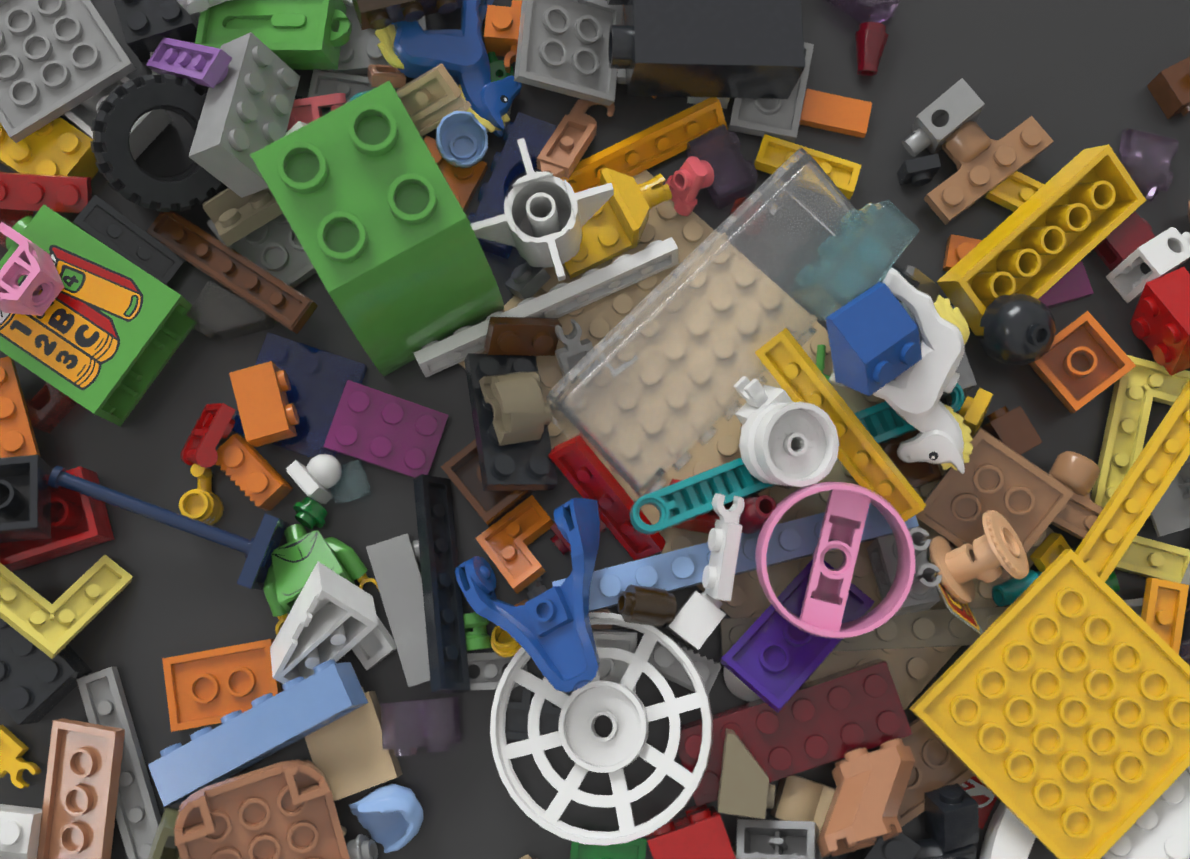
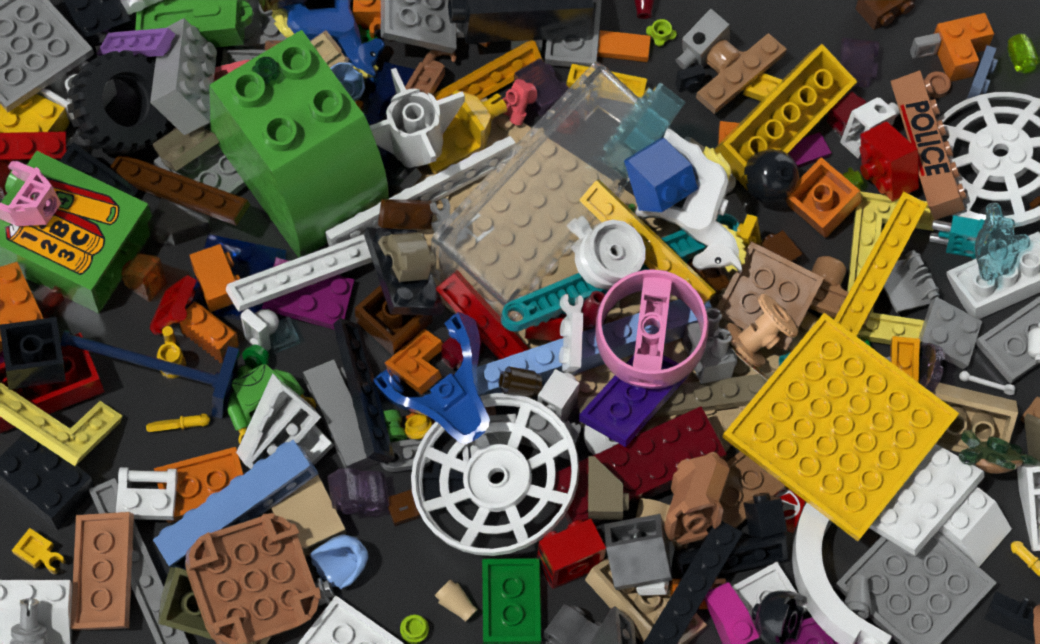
camera: 10 degrees left, 15 degrees down
none -> white plate [116,467,178,520]
none -> clear orange slope [121,254,167,302]
none -> yellow piece [146,414,210,432]
none -> white plate [226,234,373,312]
none -> clear green plate [252,57,280,84]
none -> reddish brown tile [385,489,421,527]
none -> lime plate [646,19,676,46]
none -> clear neon green plate [842,167,864,191]

